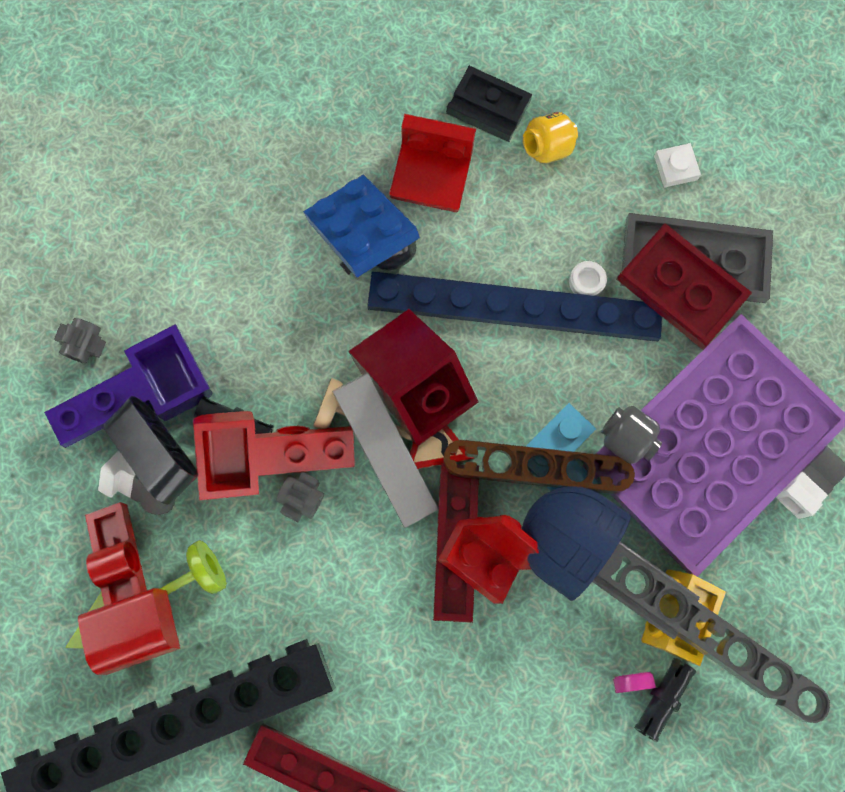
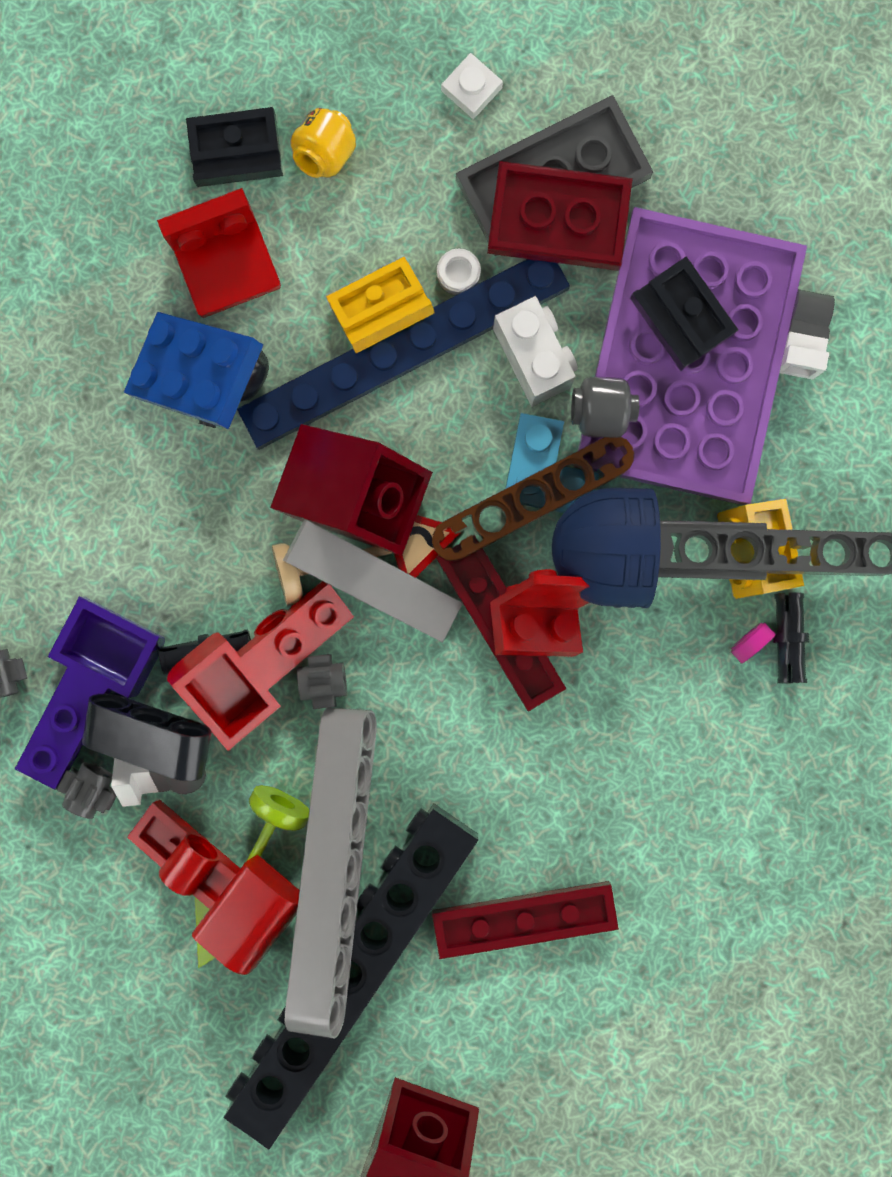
camera: 25 degrees left, 10 degrees up
none -> dark grey gear [56,762,117,819]
none -> light grey beam [285,708,377,1039]
none -> yellow plate [326,256,435,353]
none -> white brick [493,296,578,407]
none -> black plate [630,256,738,371]

